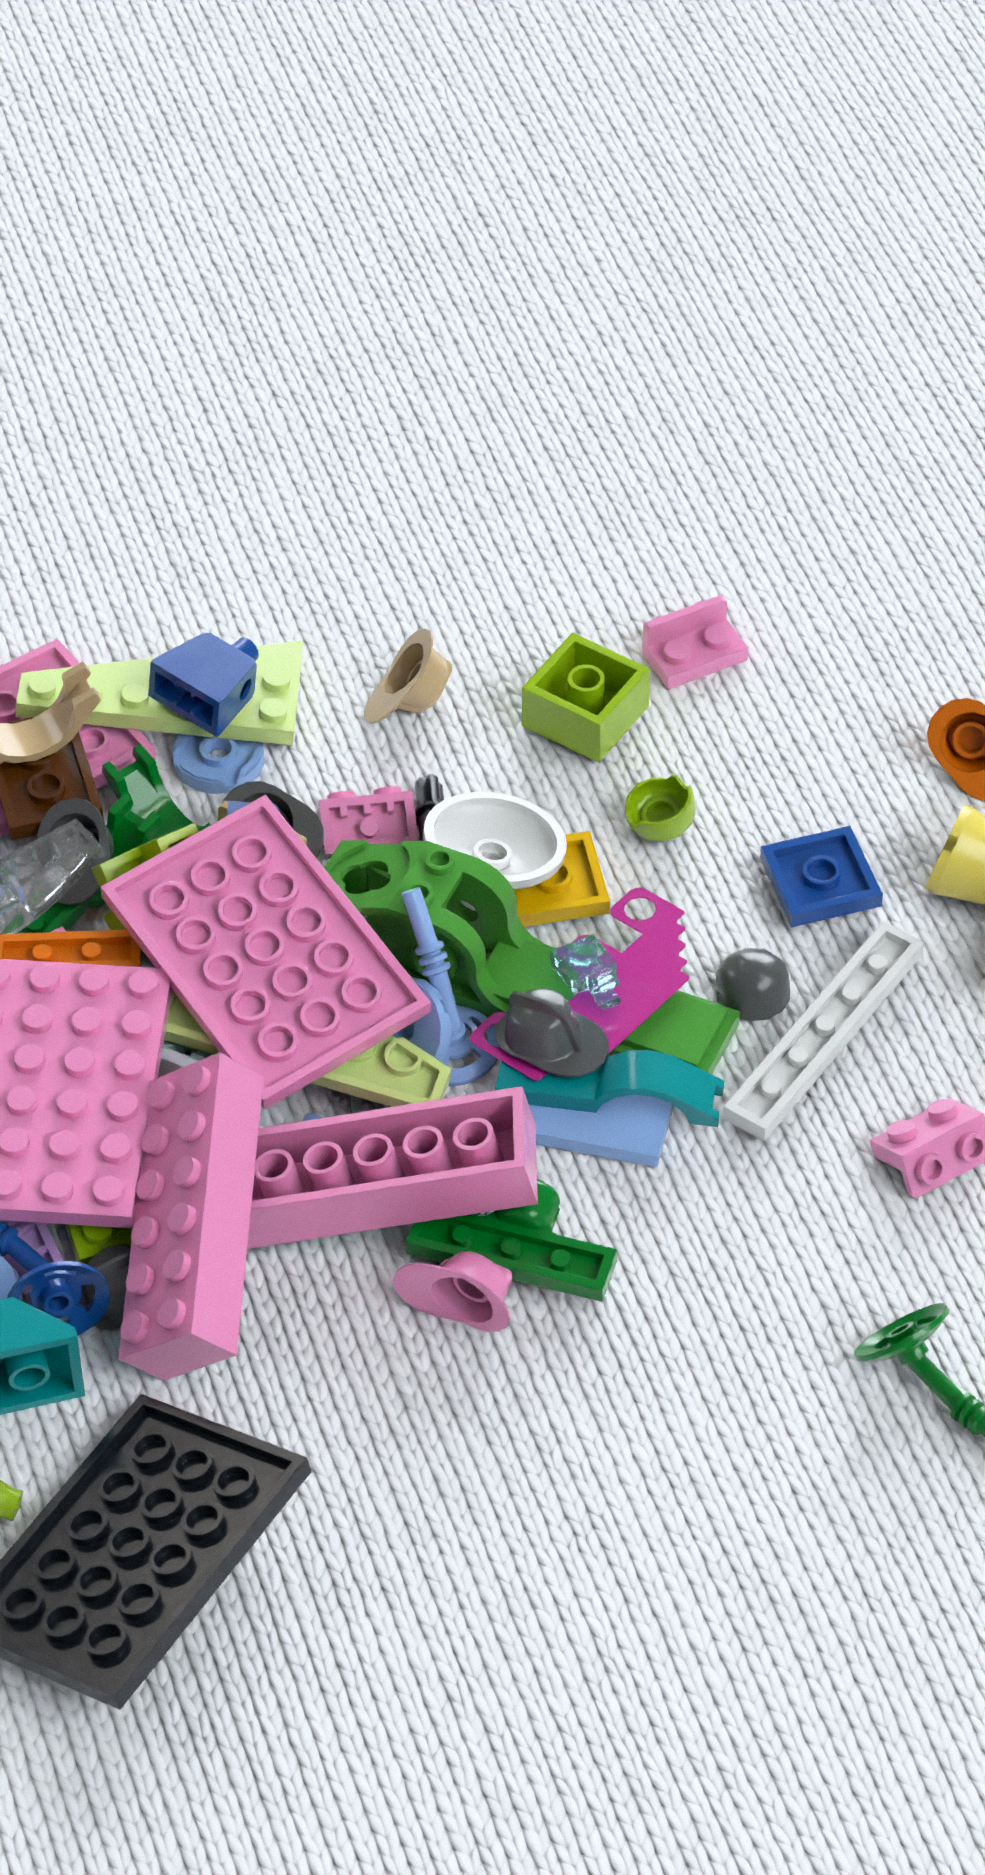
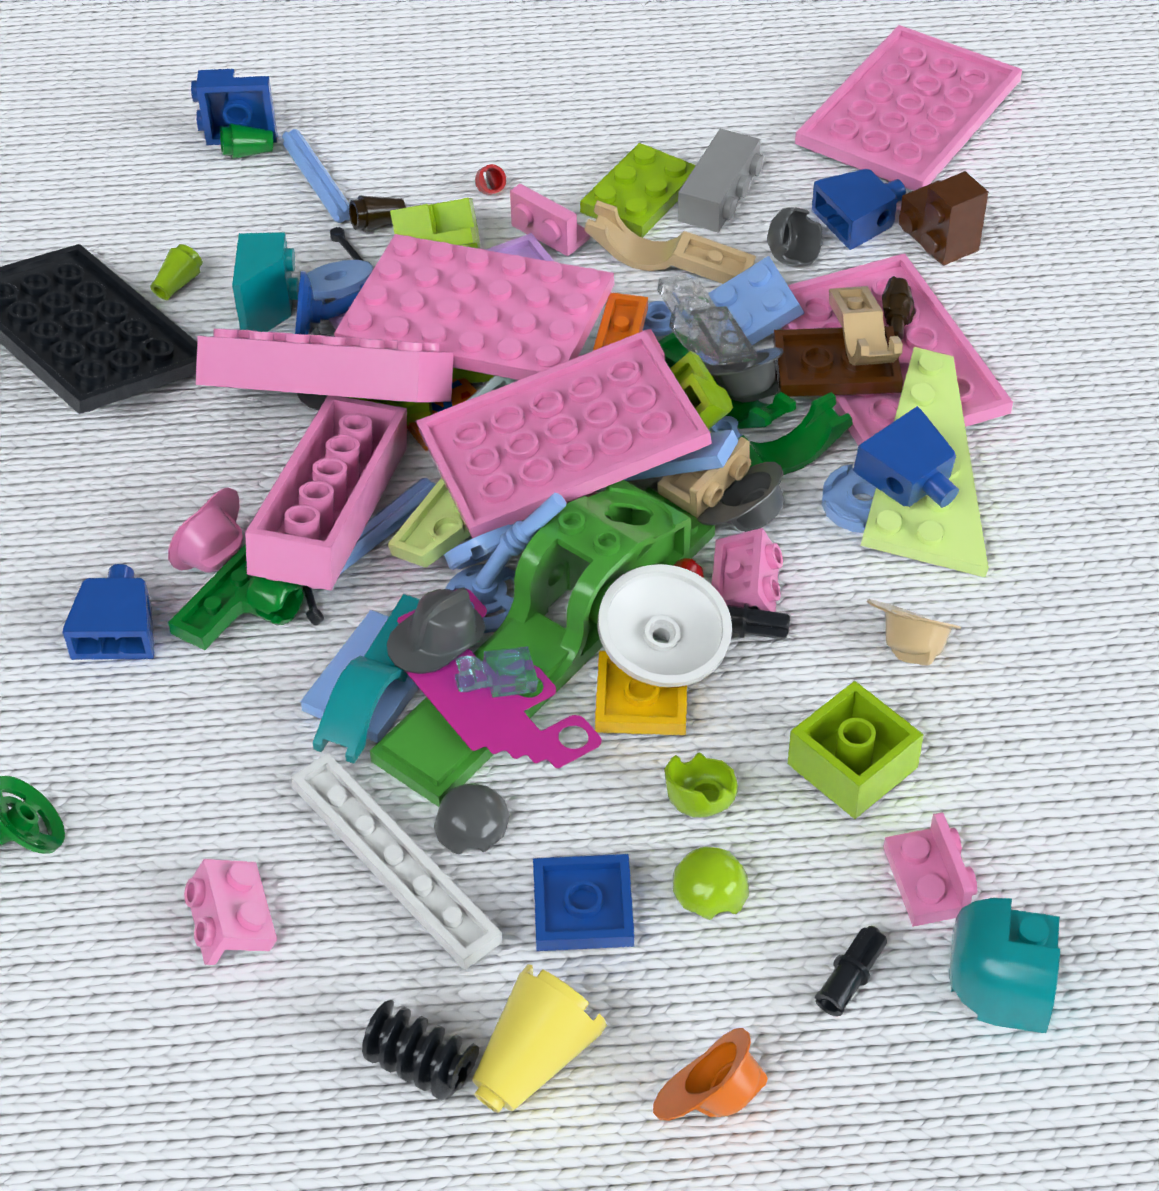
camera: 105 degrees right, 0 degrees up
none -> blue torso [62,564,154,660]
none -> lime hair [673,846,749,920]
none -> black axle [815,926,887,1016]
none -> teal brick [949,898,1061,1034]

